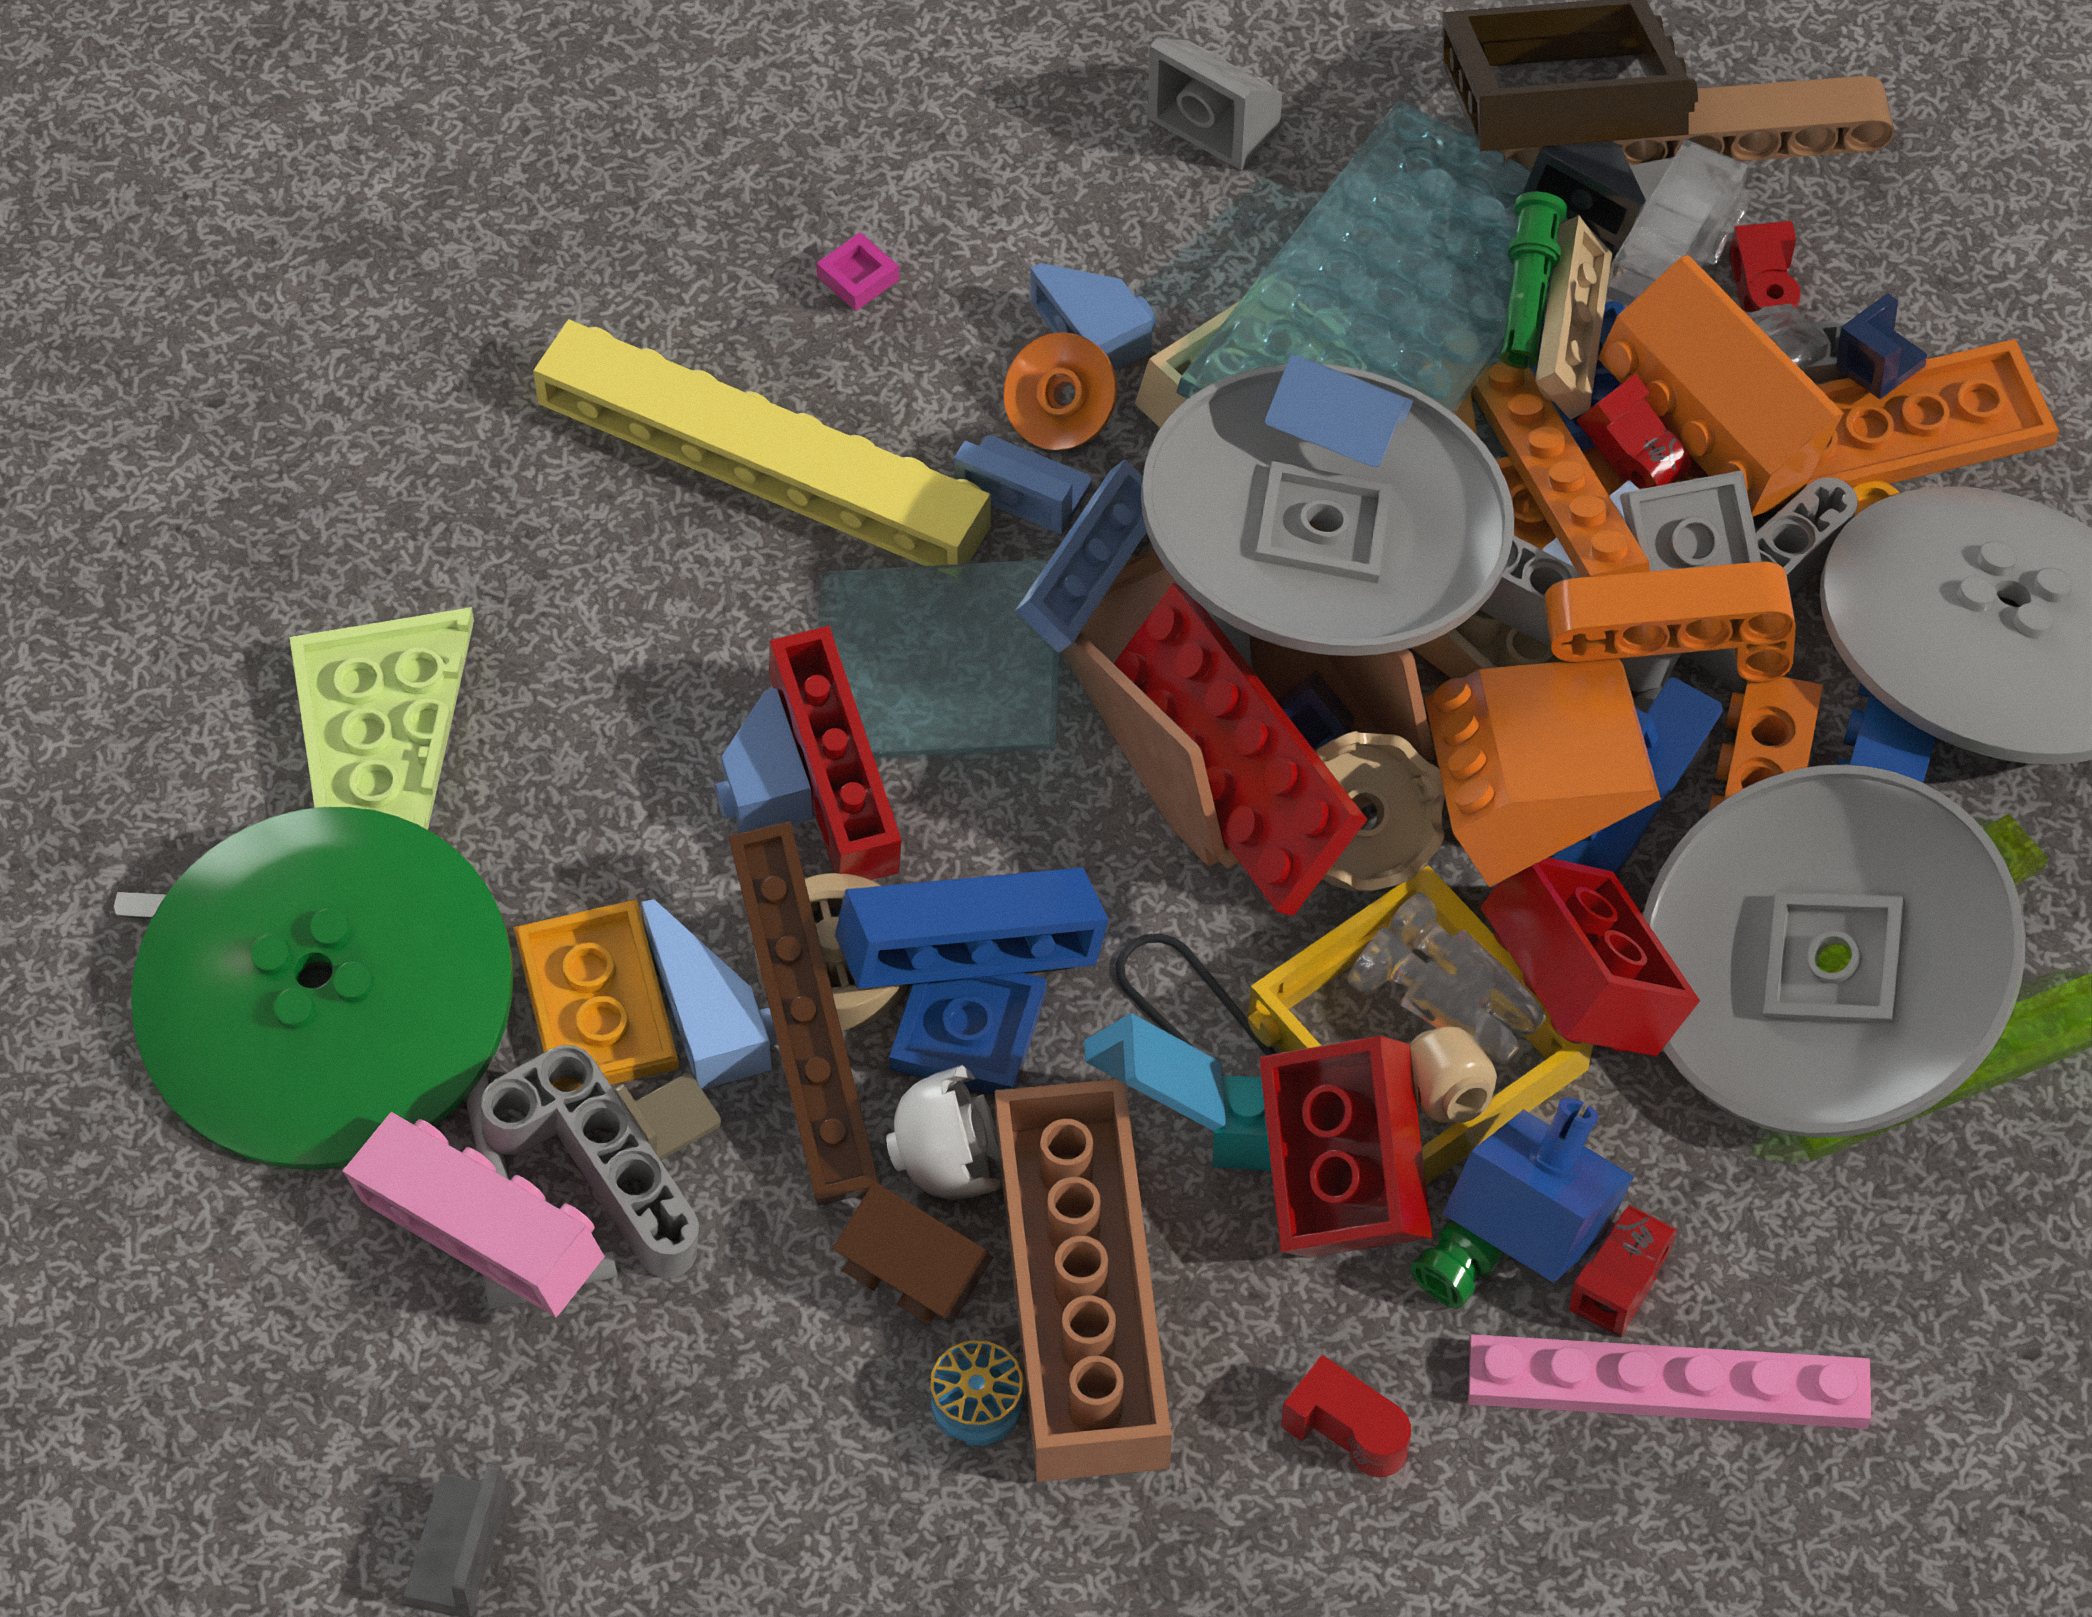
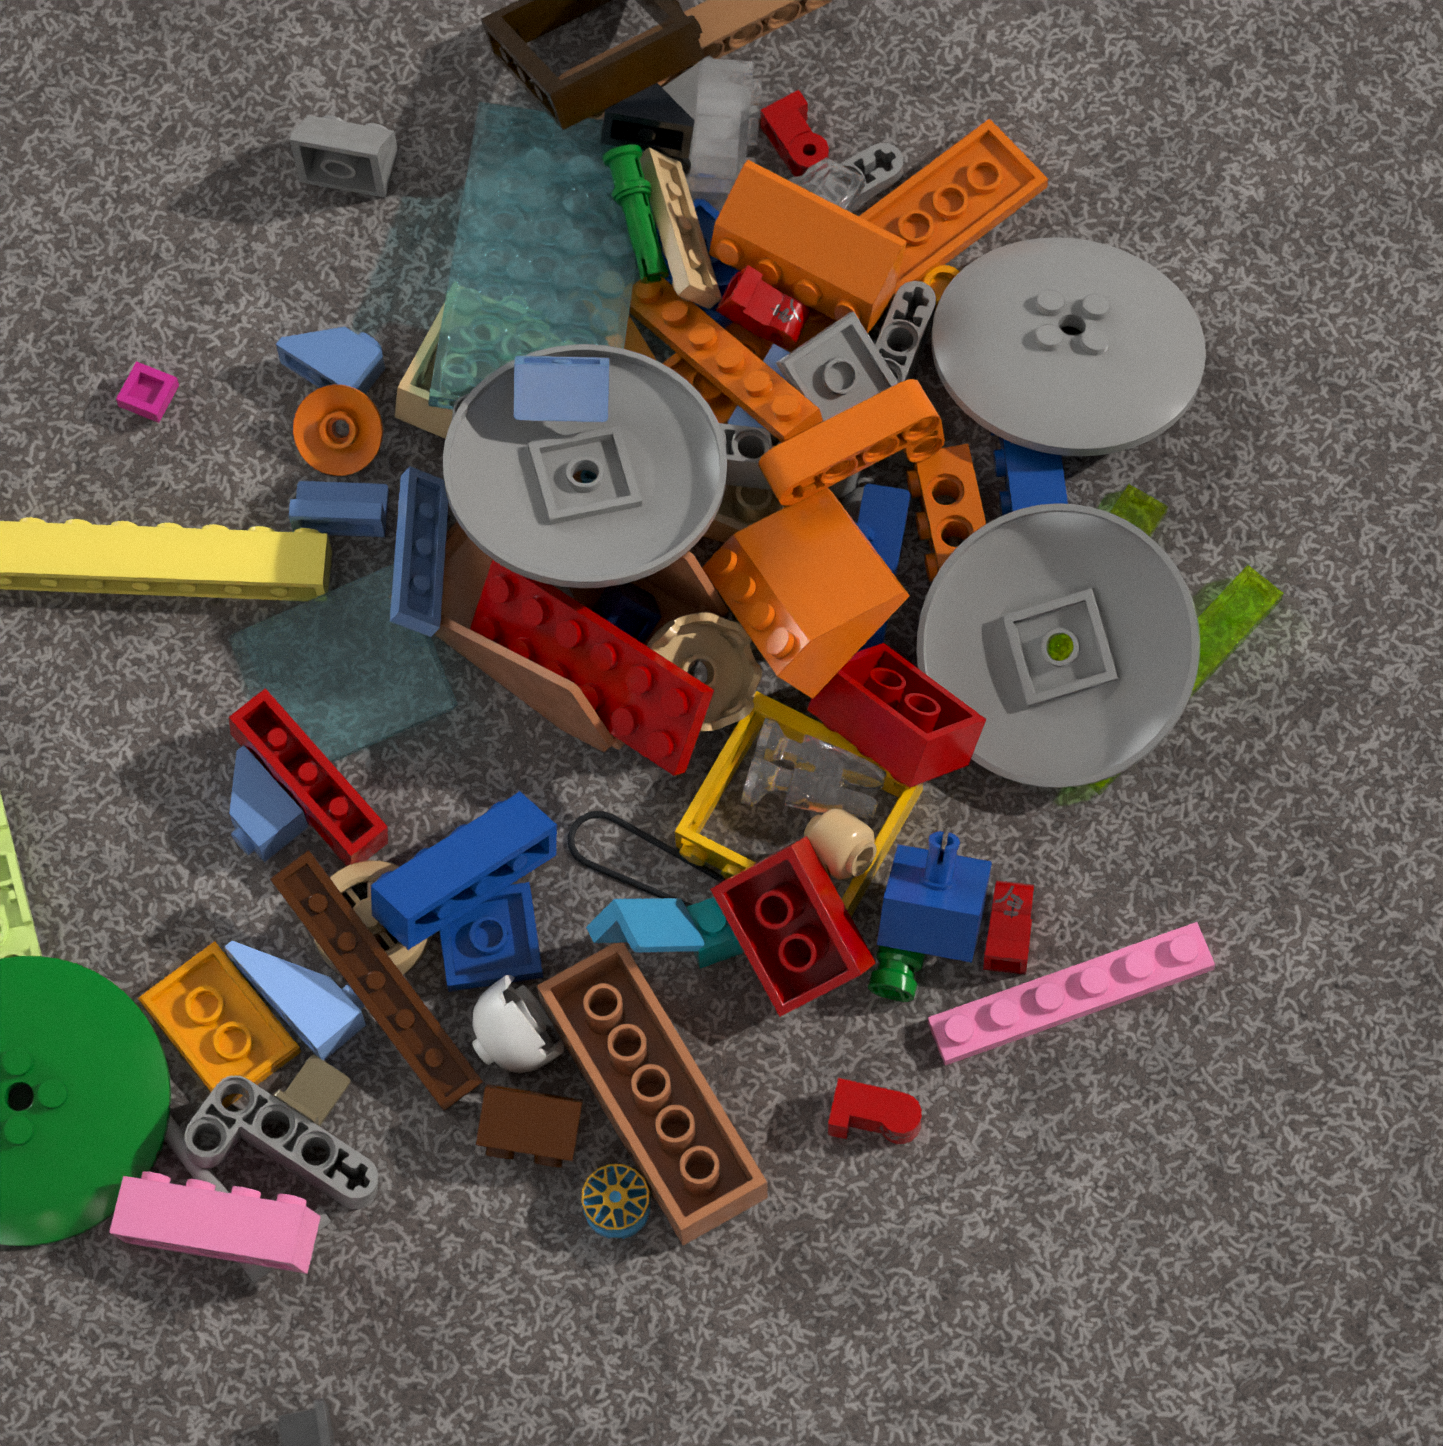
camera: 20 degrees left, 10 degrees up
dark blue panel [1836,293,1927,399] -> none

